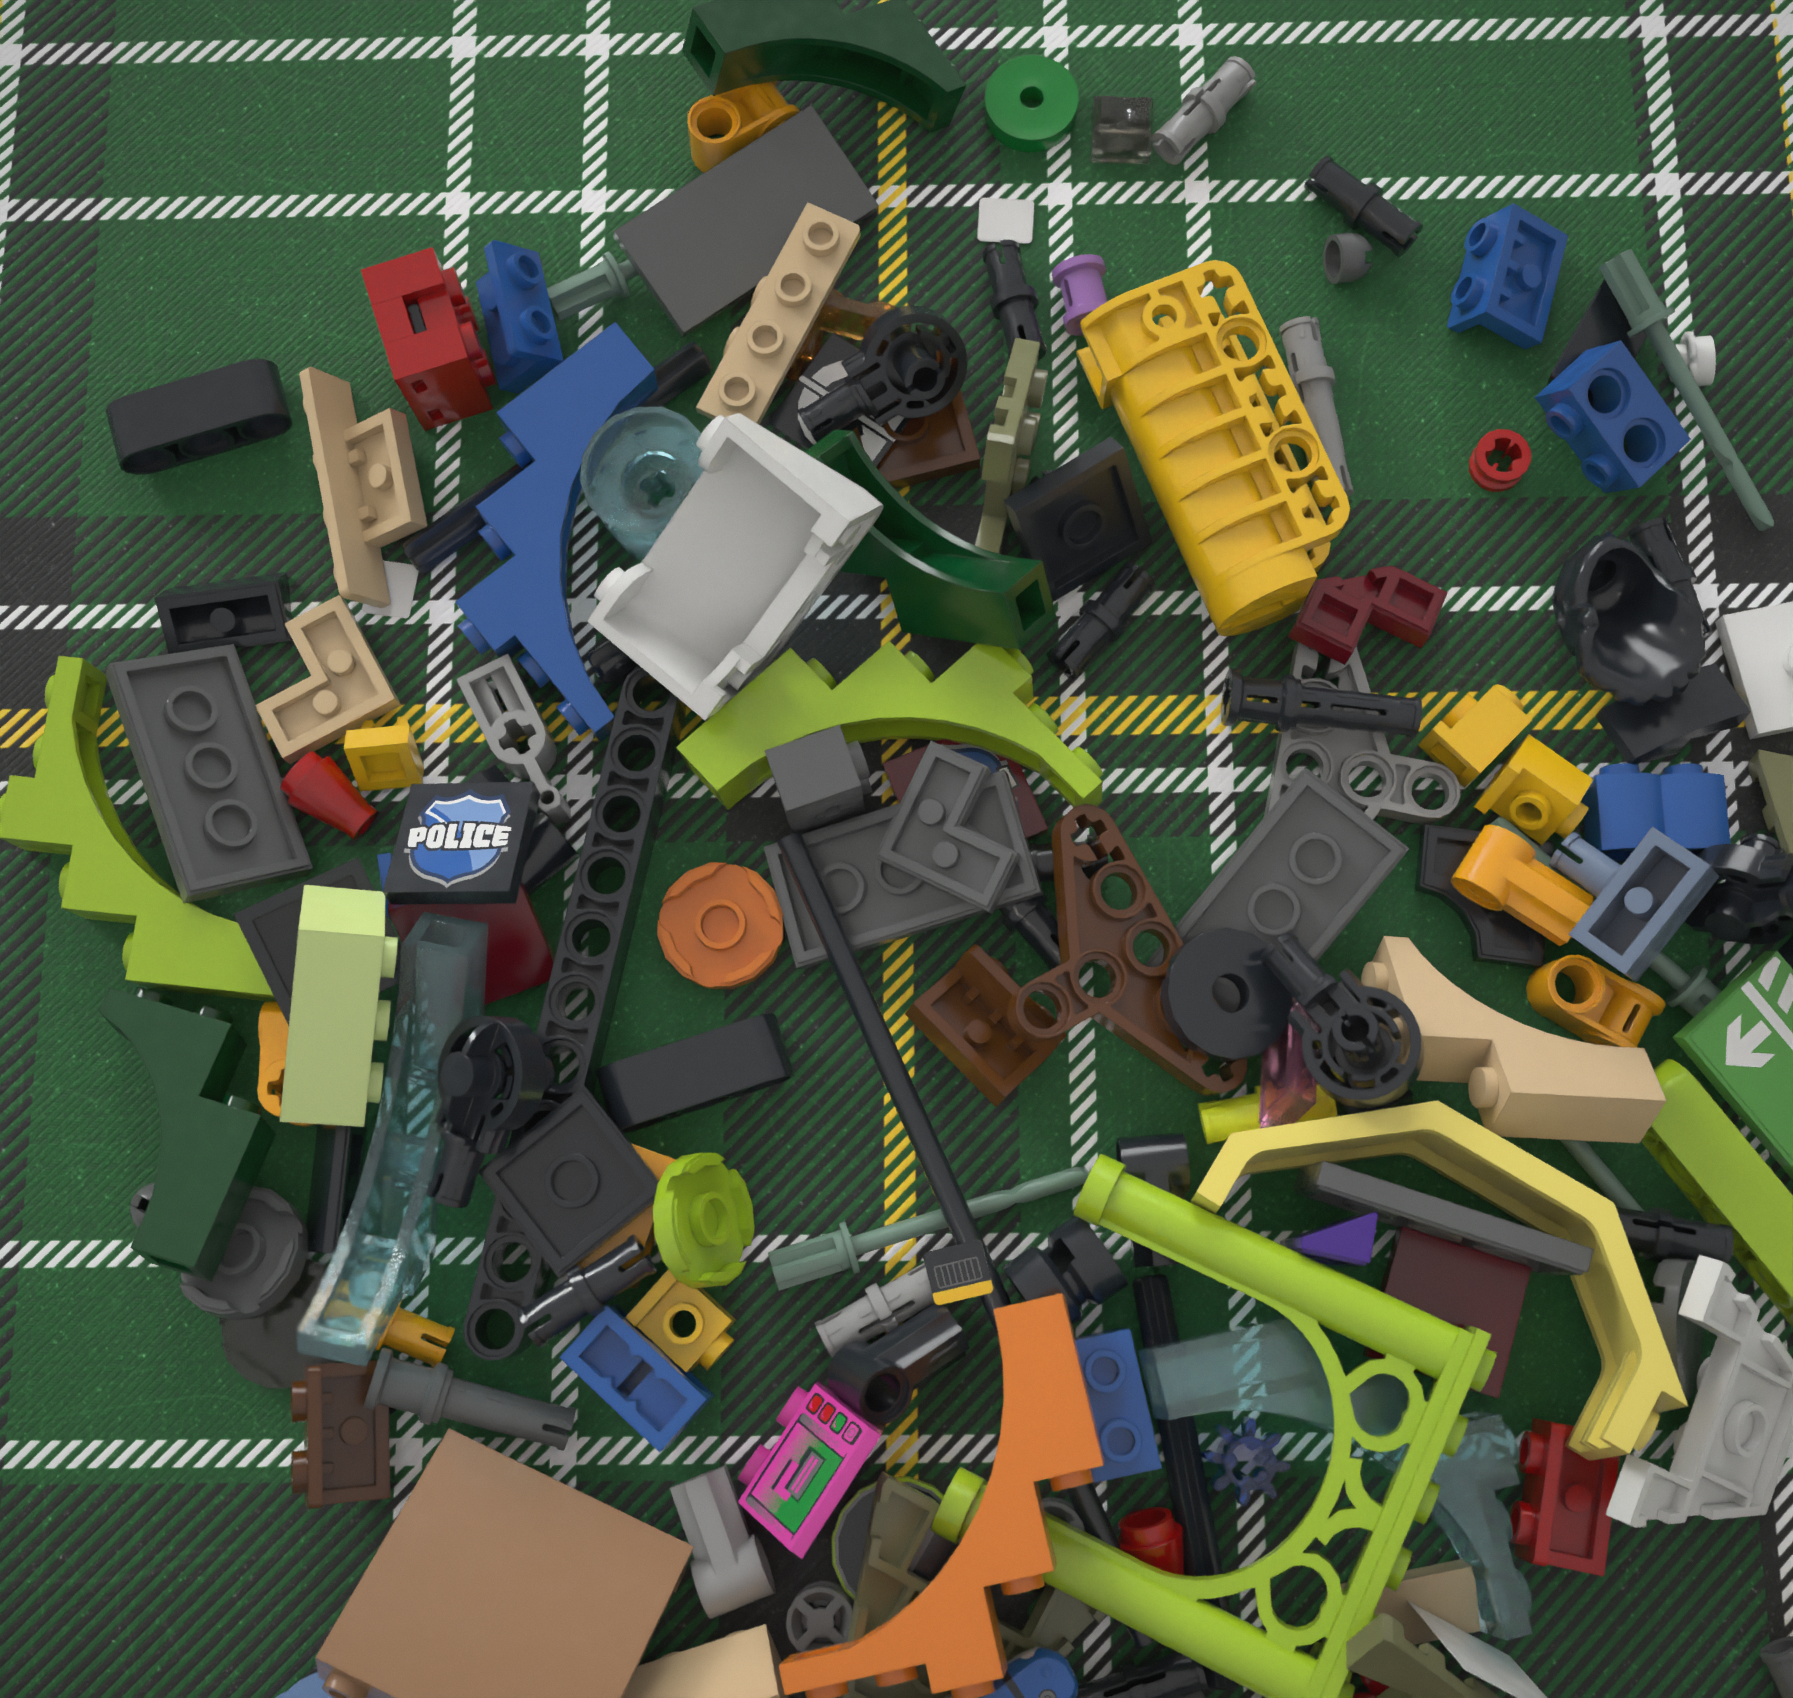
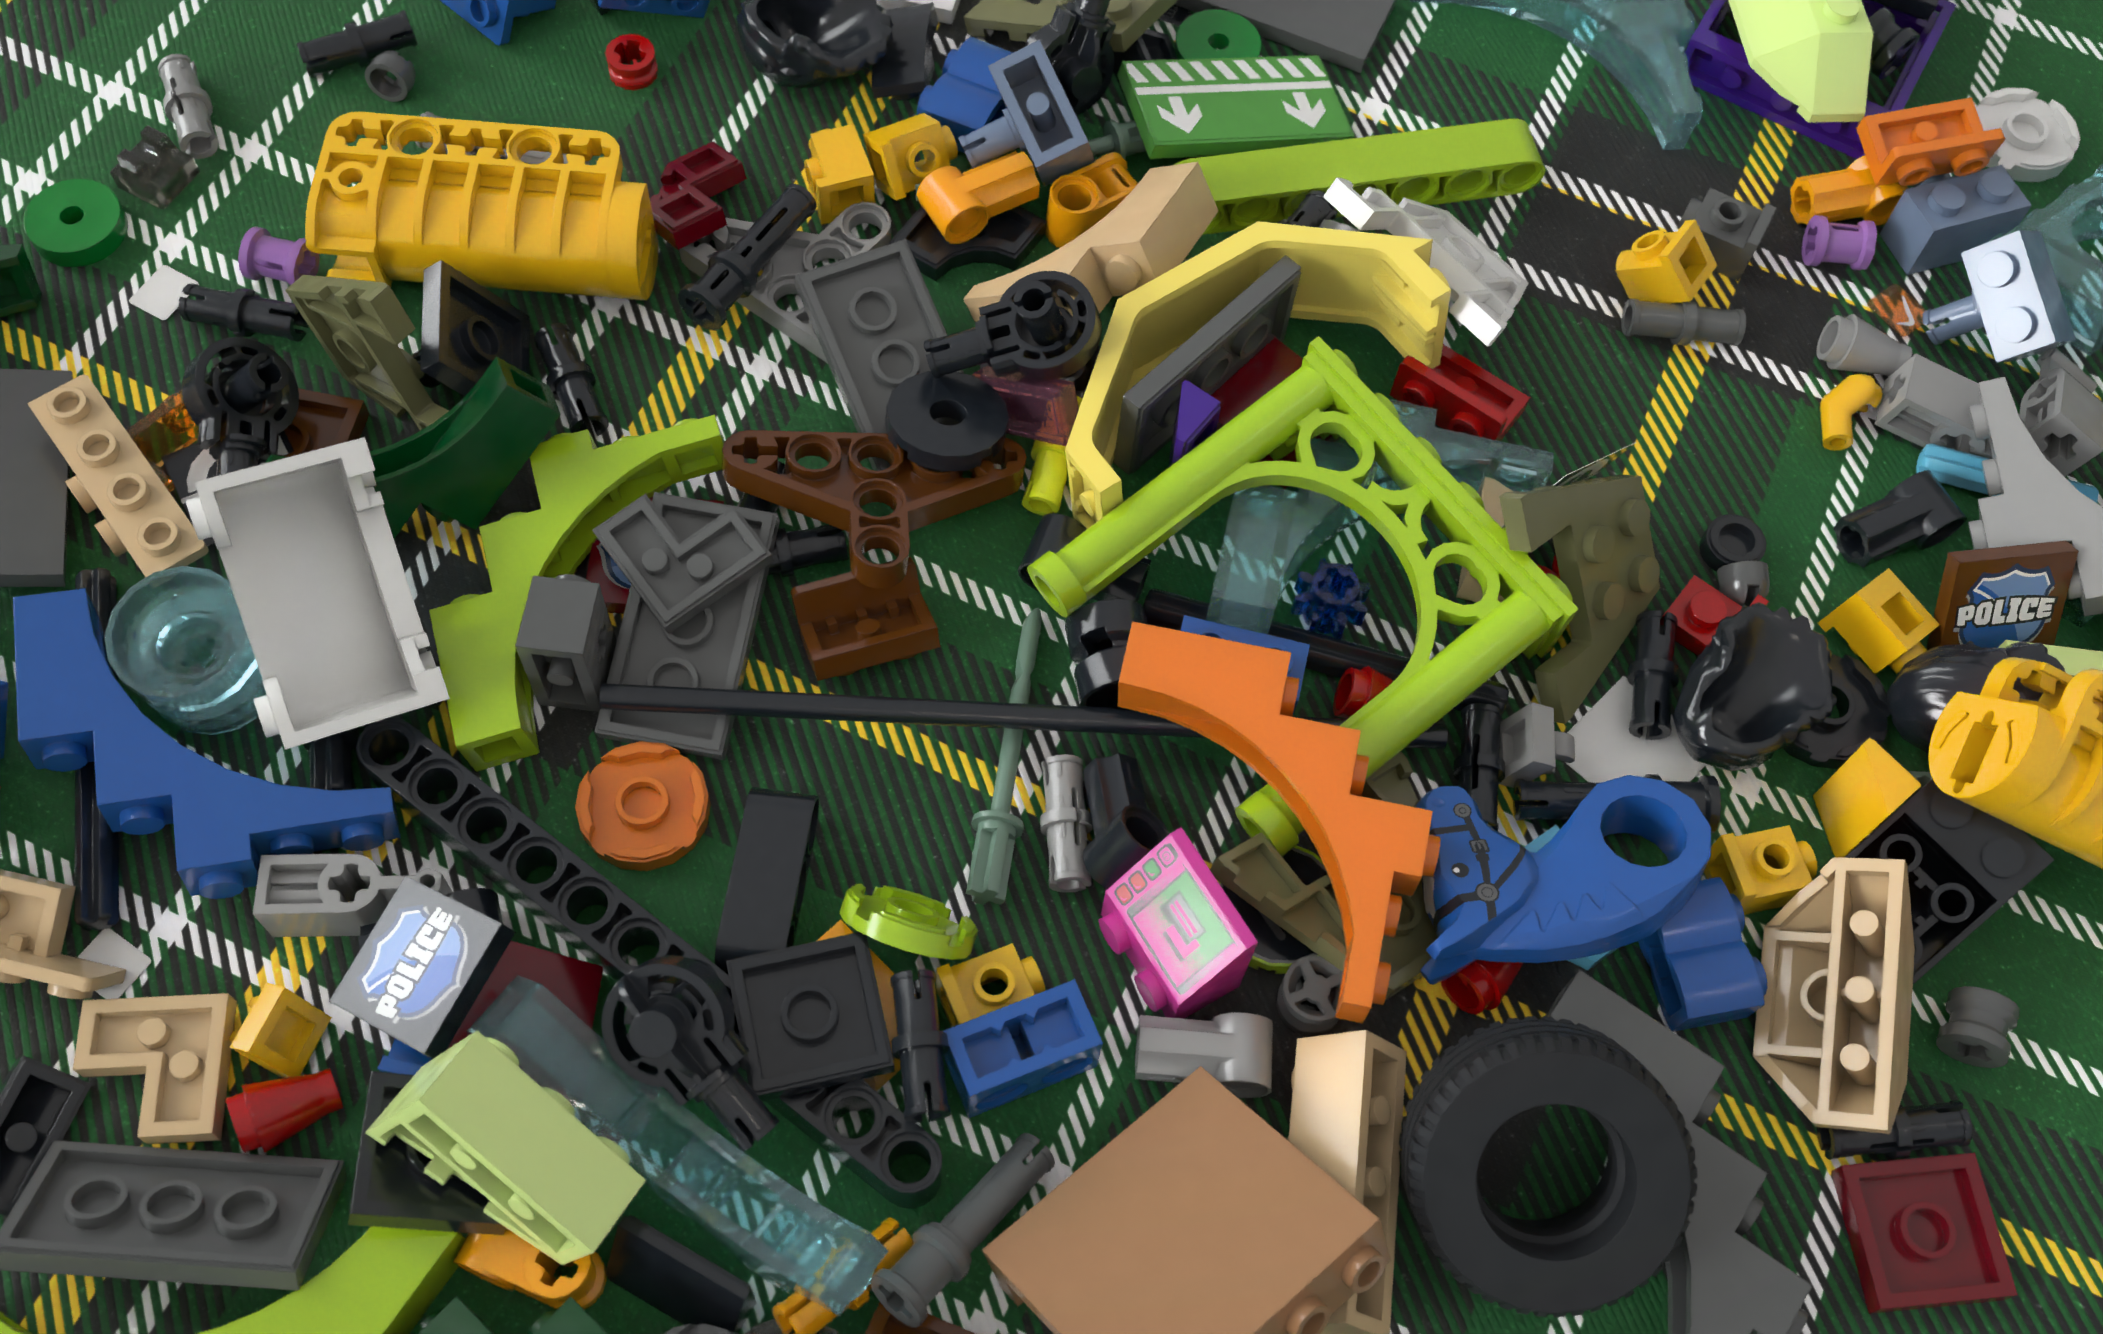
camera: 75 degrees left, 15 degrees down
black sticker [923,1240,993,1305] -> none

